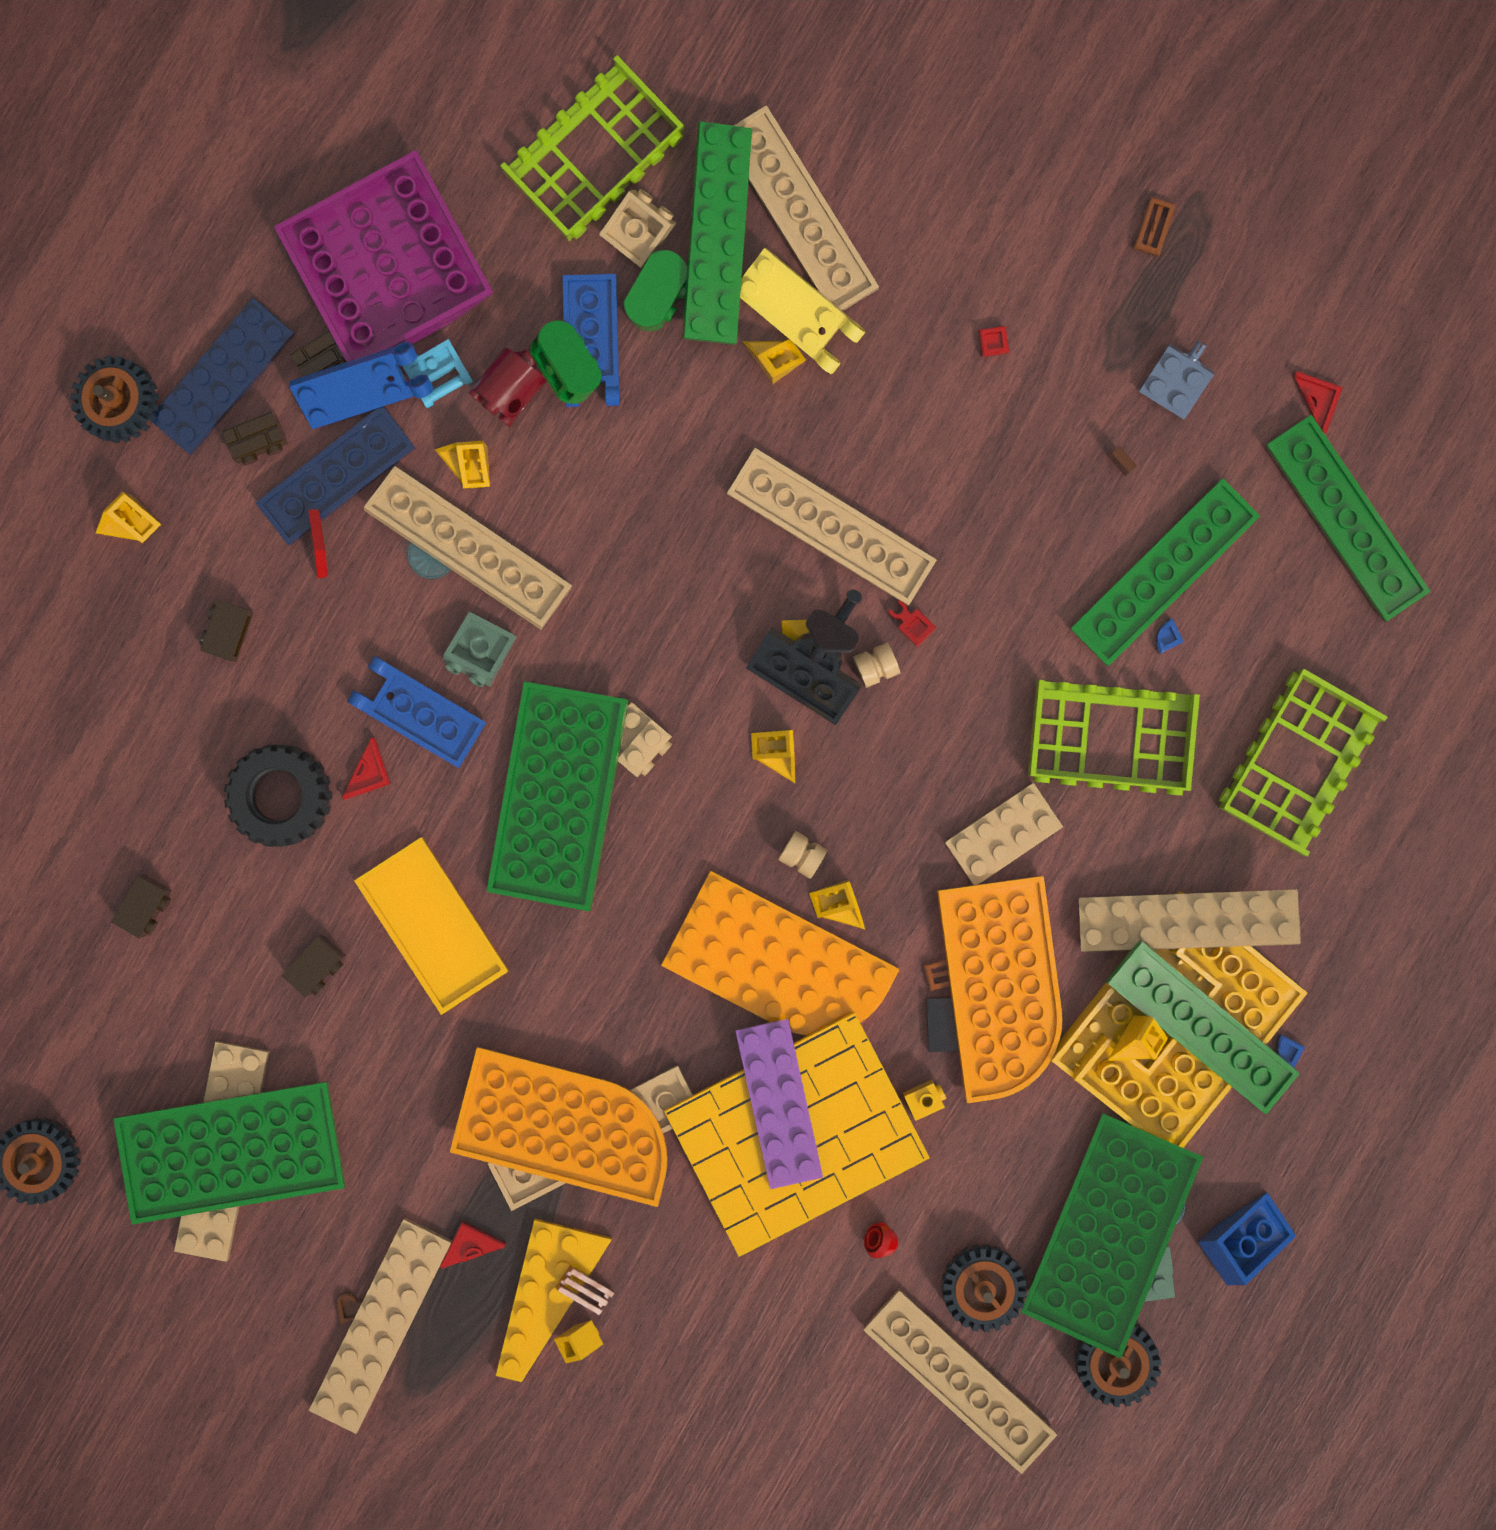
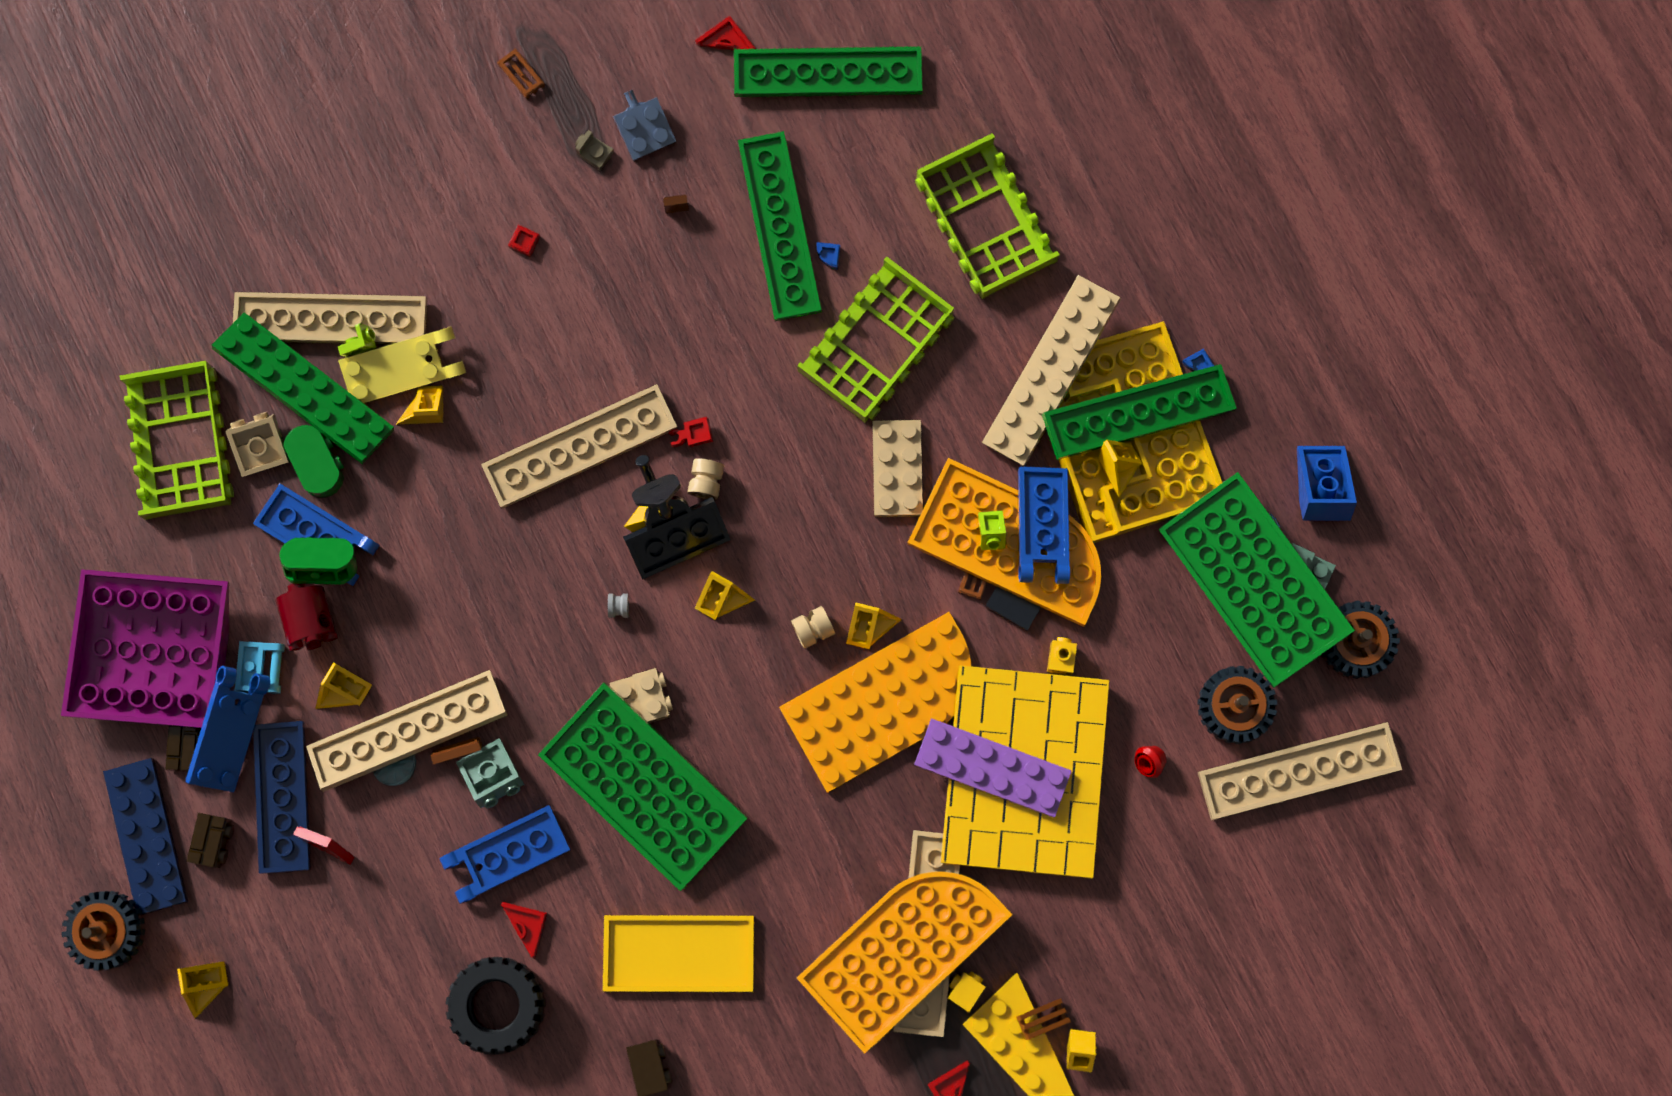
camera: 55 degrees left, 10 degrees down
dark brown brick [199,600,254,662] -> none
none -> lime bracket [338,323,376,357]
none -> dark orange tile [431,737,482,765]
none -> dark tan bracket [575,130,614,170]
none -> light grey wheel [608,594,629,618]
none -> yellow brick [947,971,985,1012]
none -> lime bracket [978,511,1006,550]
none -> blue hinge [1018,467,1070,584]

